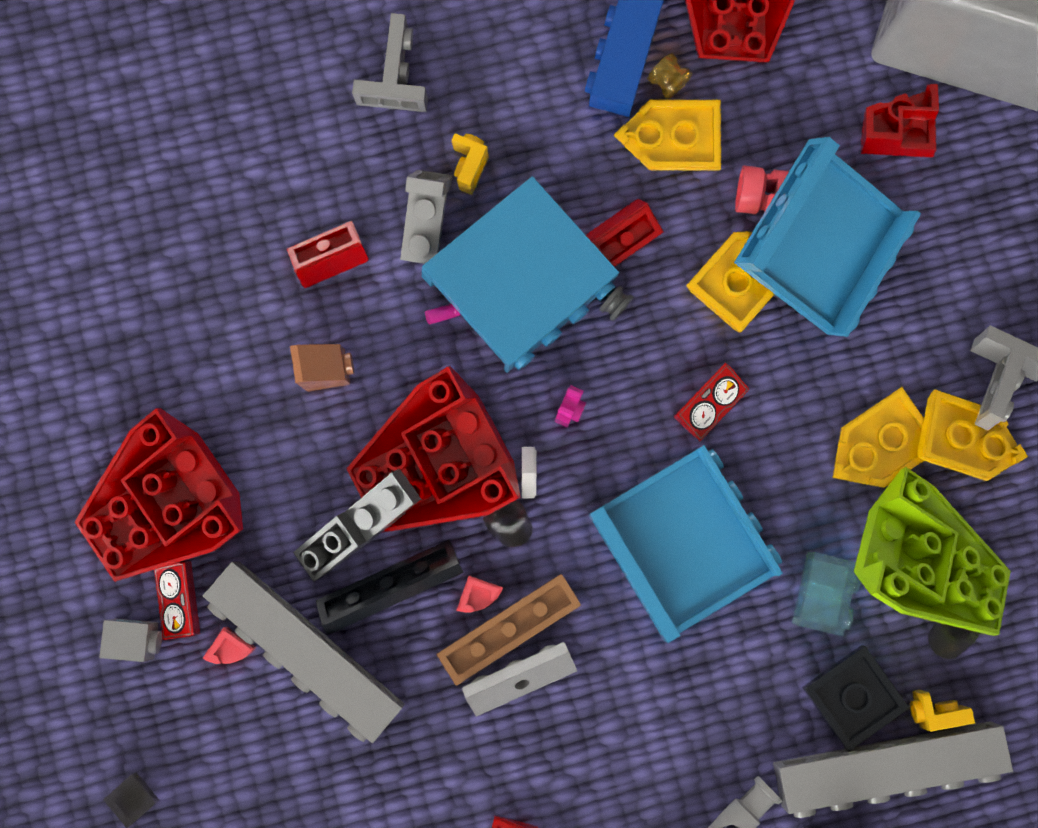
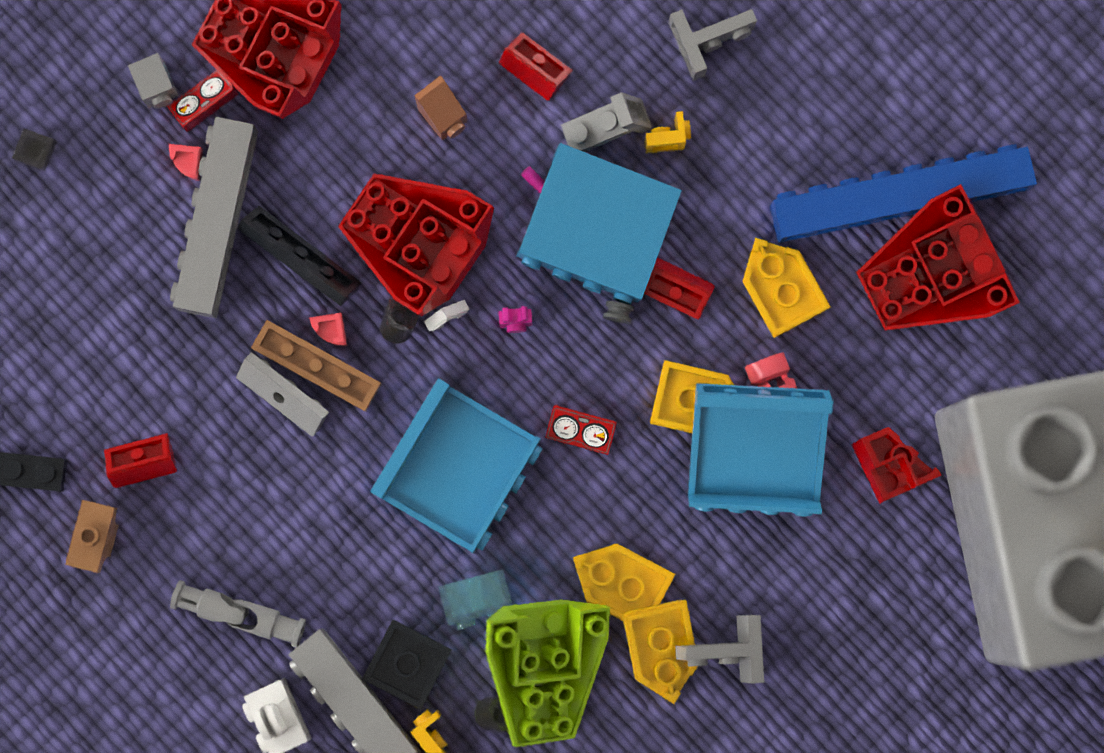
camera: 55 degrees right, 0 degrees up
dark grey slope [293,468,421,582] -> none
clear yellow wheel [647,53,692,100] -> none

